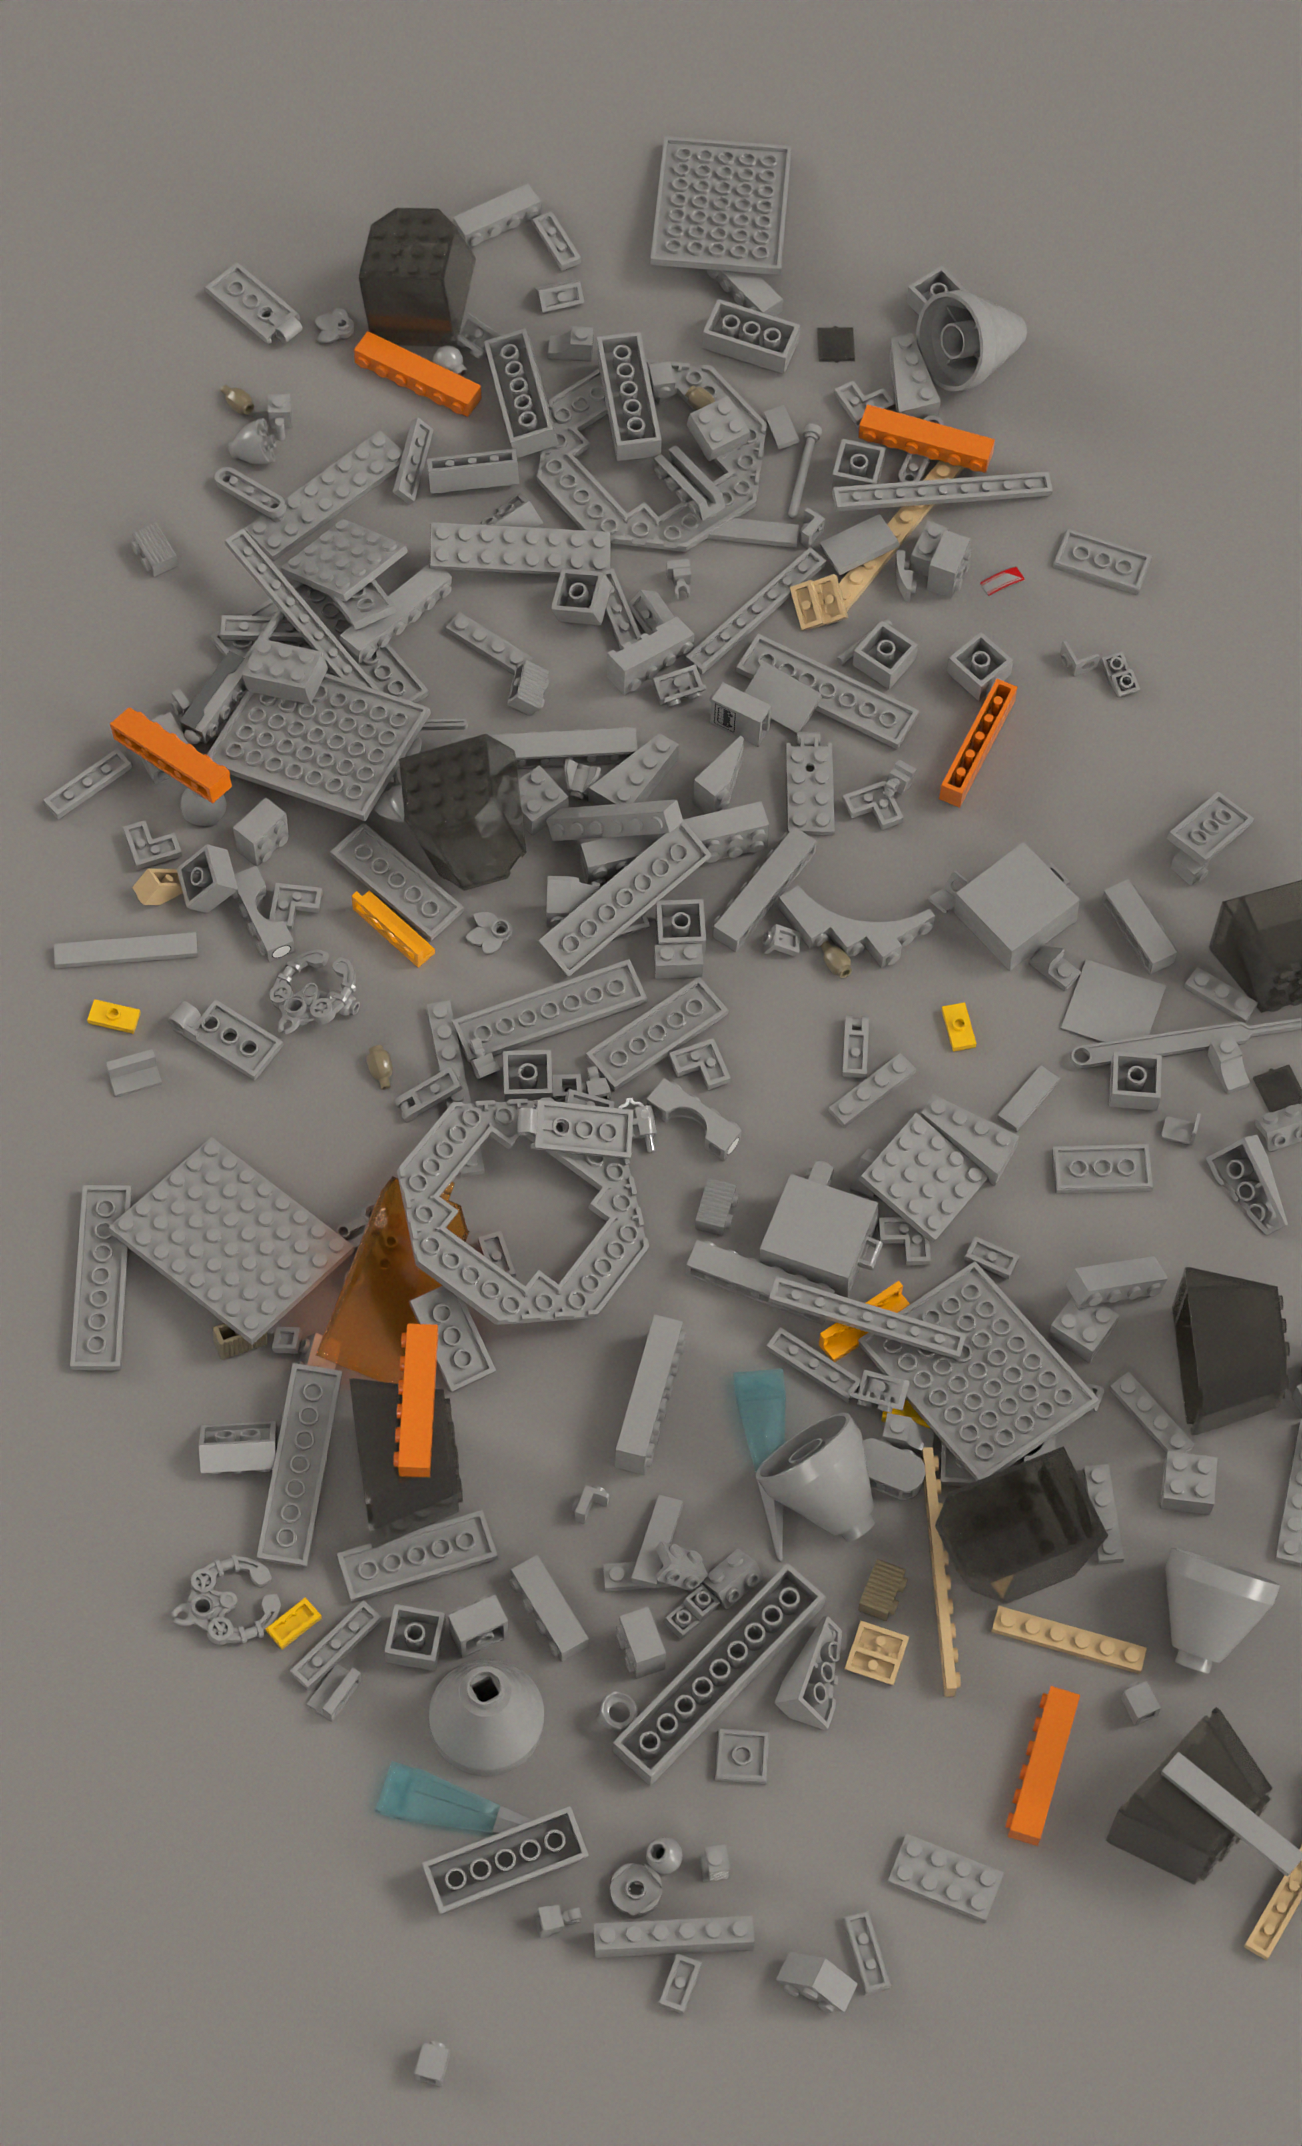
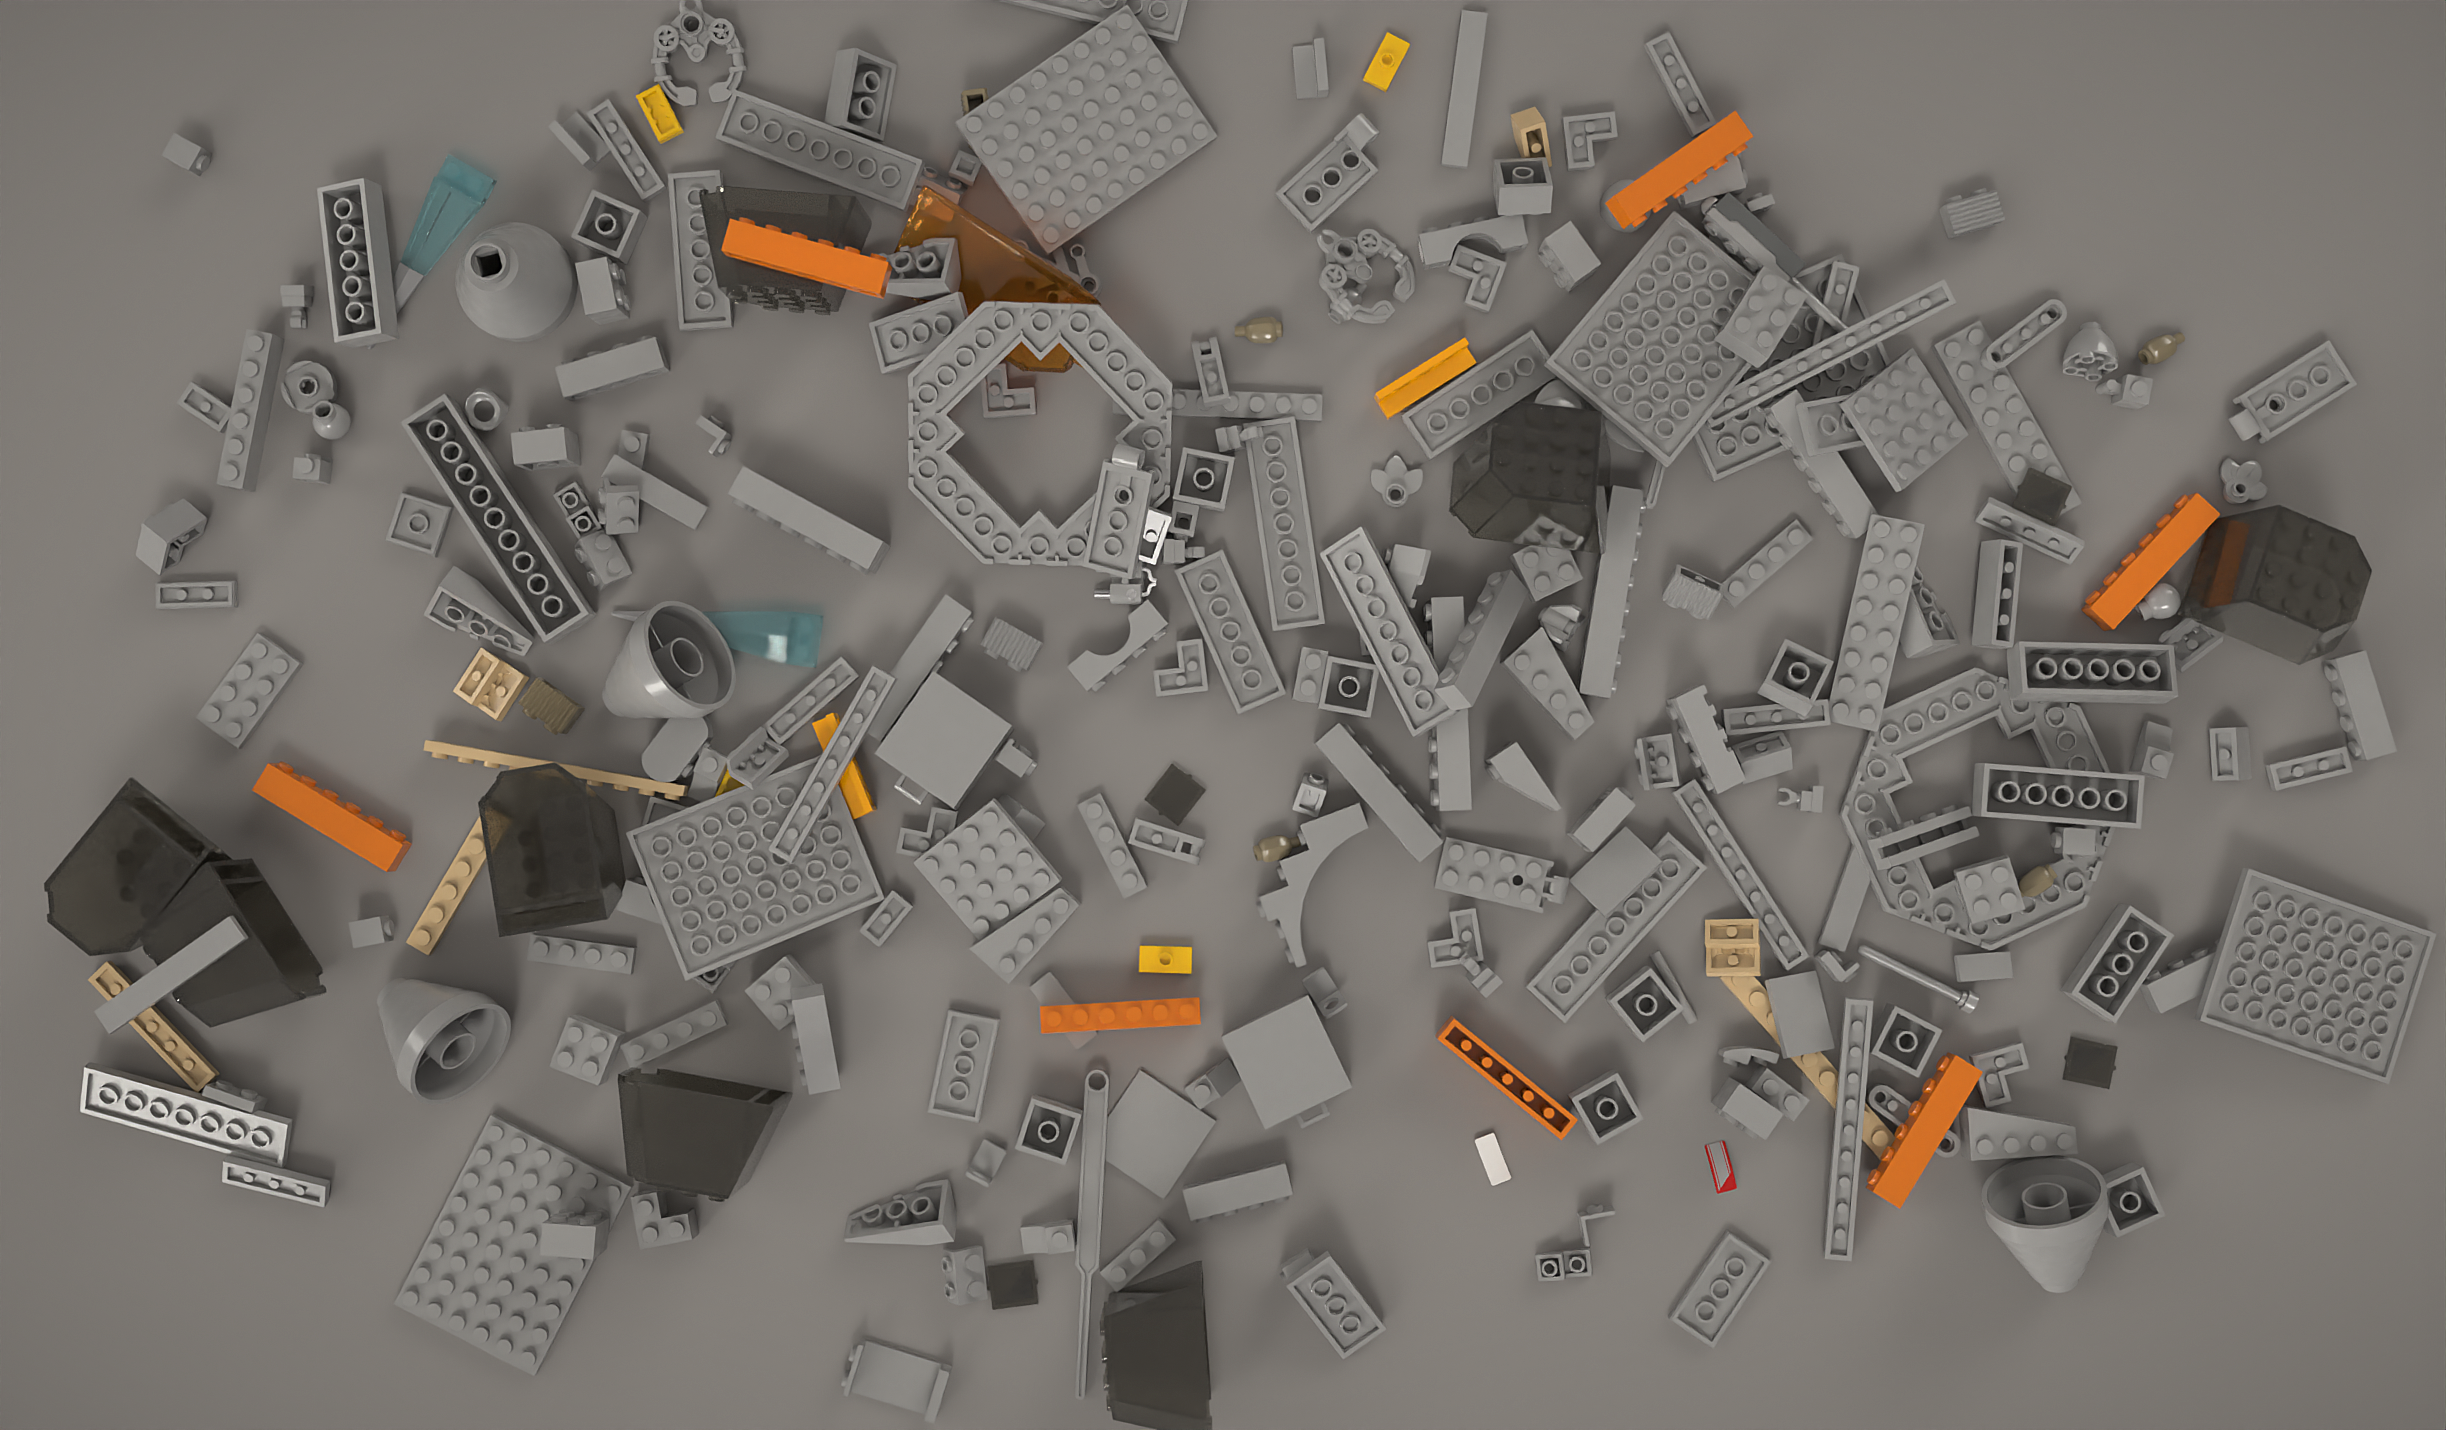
camera: 110 degrees right, 25 degrees up
none -> clear smoke windscreen [44,777,237,956]
none -> light grey wedge [878,238,961,301]
none -> orange brick [1040,997,1201,1034]
none -> clear smoke piece [1144,764,1206,826]
none -> white sticker [1475,1133,1511,1186]
none -> clear smoke piece [2011,467,2072,526]

